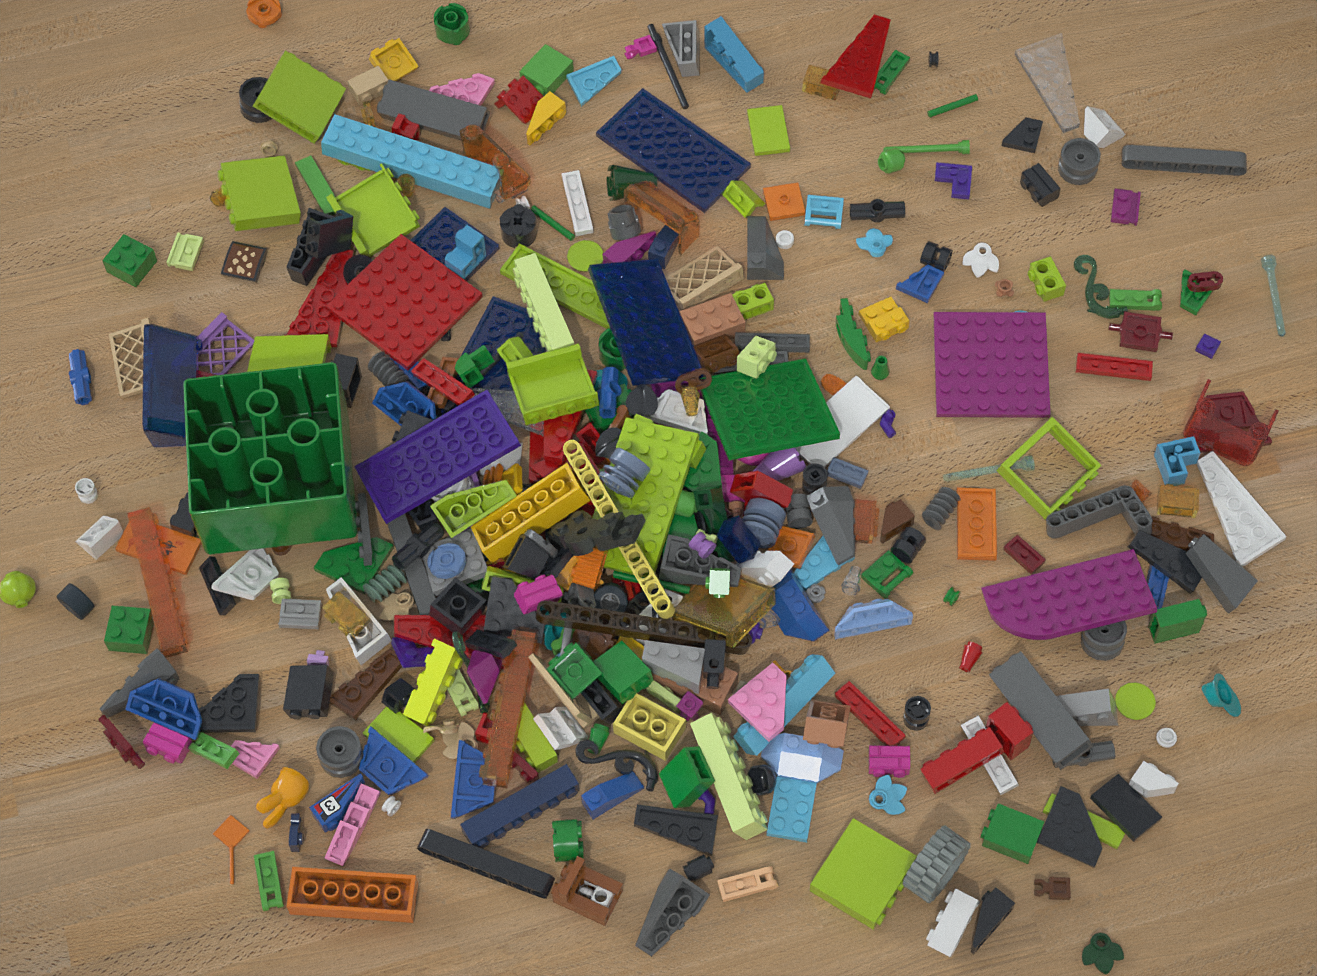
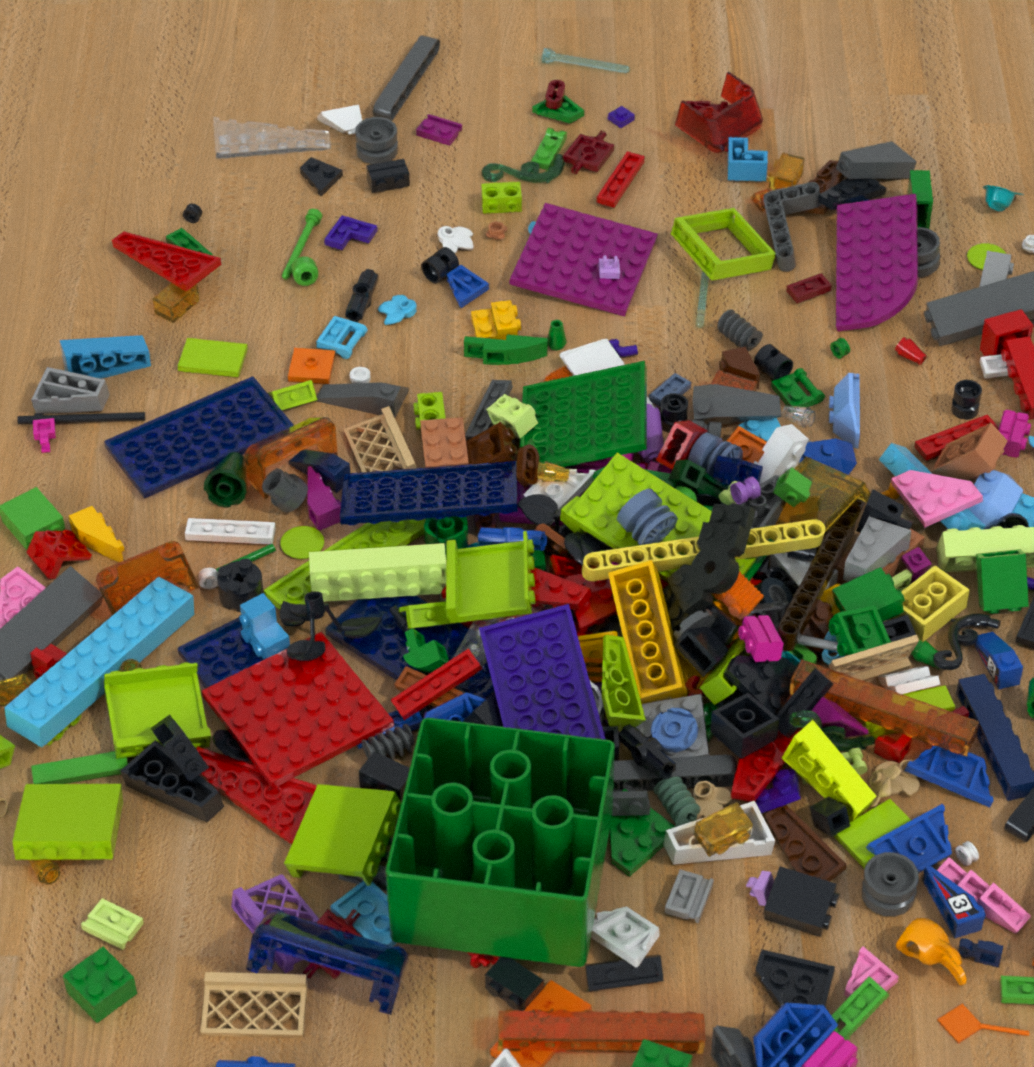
camera: 75 degrees left, 15 degrees down
slope [221,241,268,283] -> none
yellowish green wheel [270,578,292,604] -> none
medium azure wing [566,56,621,107] -> none
green bar [927,94,978,118] -> none
orange tile [957,487,997,561] -> none
white wing [1197,451,1286,567] -> none
none -> black plant [280,591,382,661]
none -> lavender tile [598,255,620,279]

